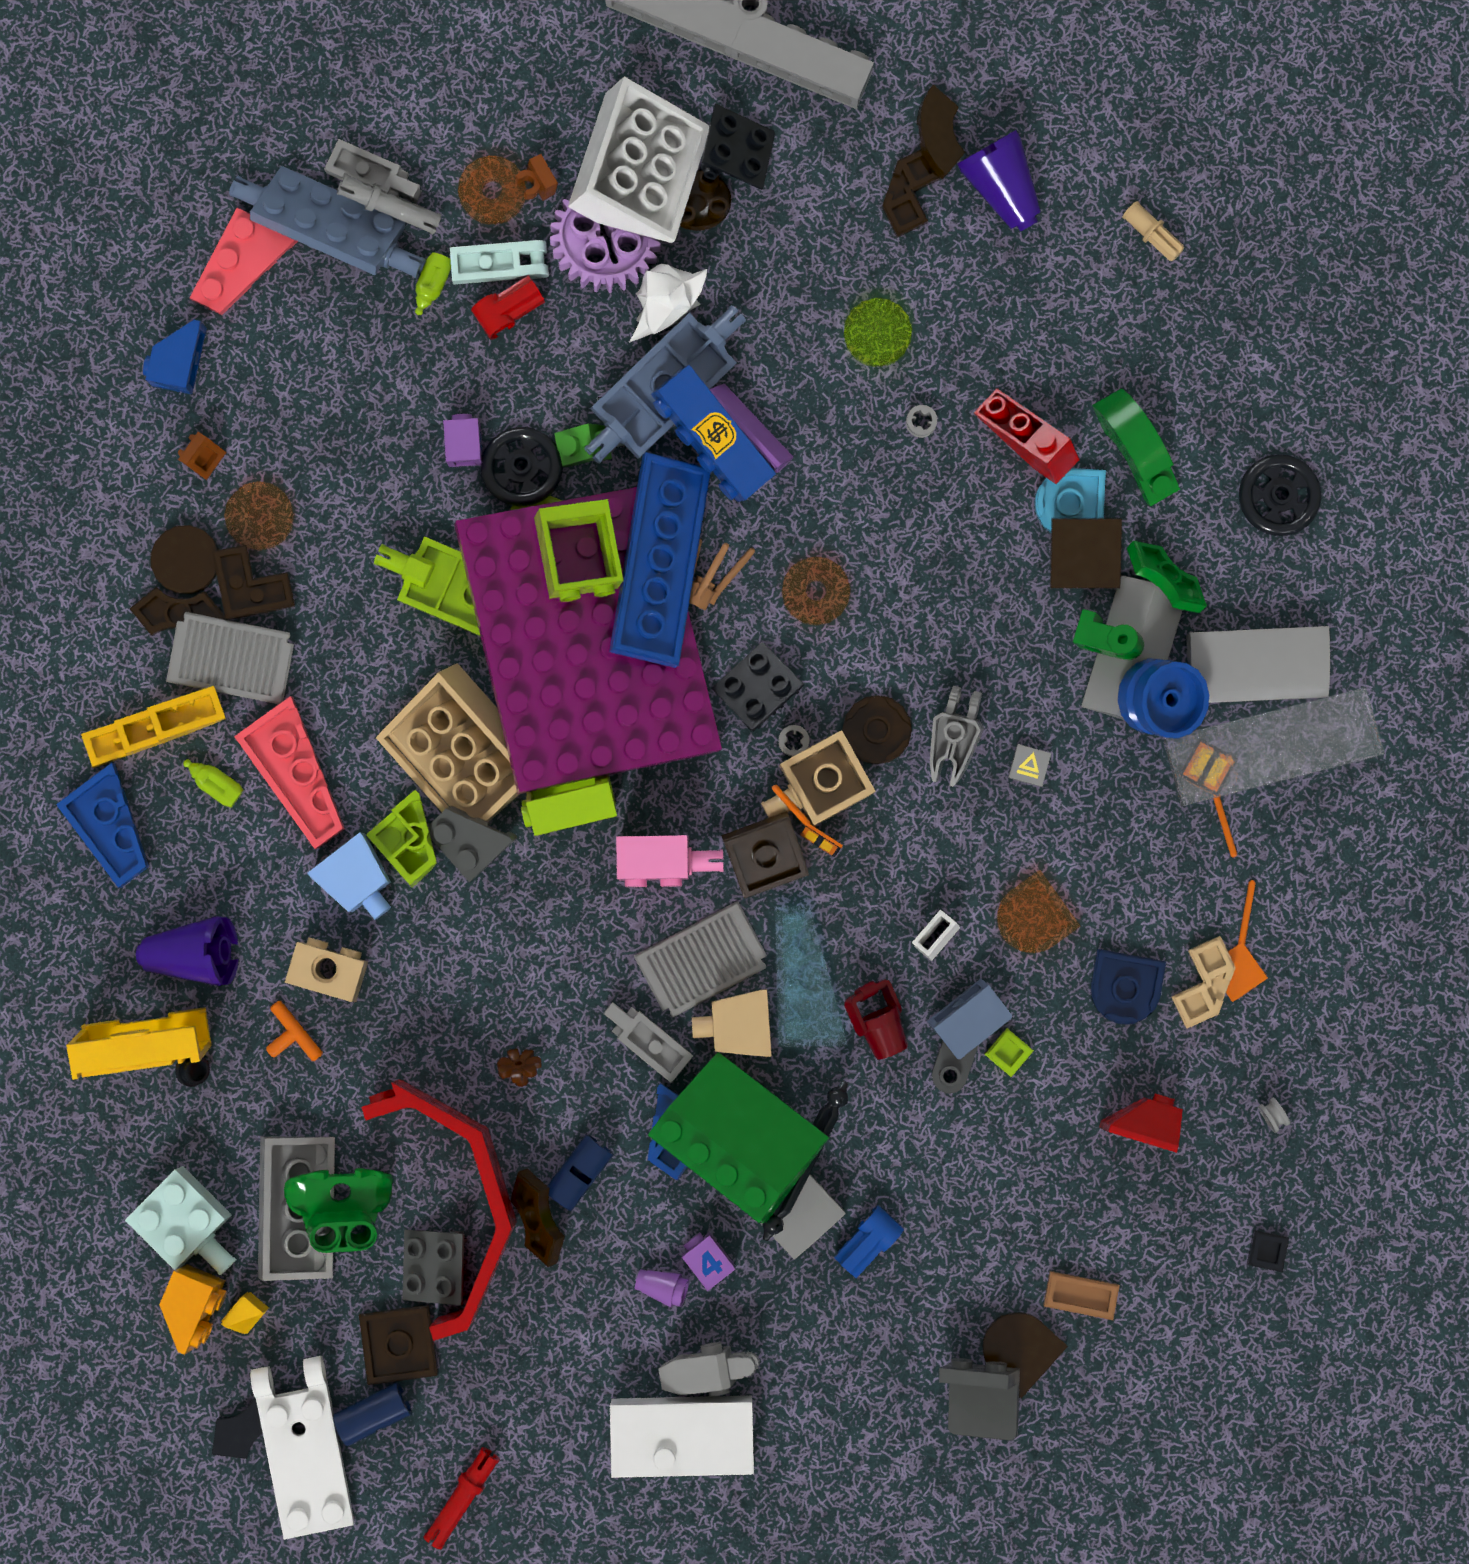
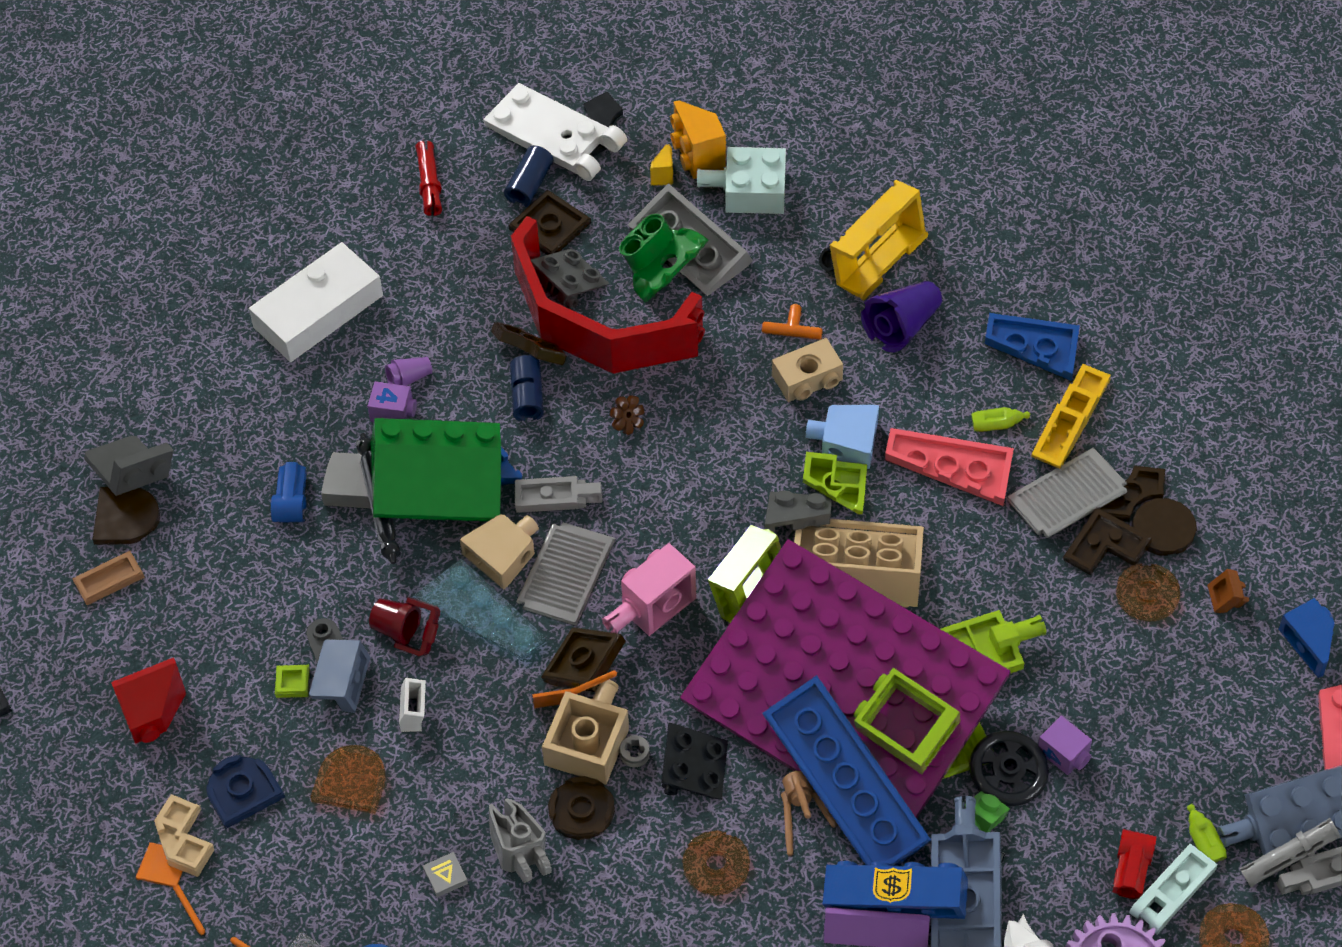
camera: 140 degrees right, 30 degrees down
light grey hinge [658,1342,760,1396] -> none
light grey bush [1258,1097,1290,1133] -> none

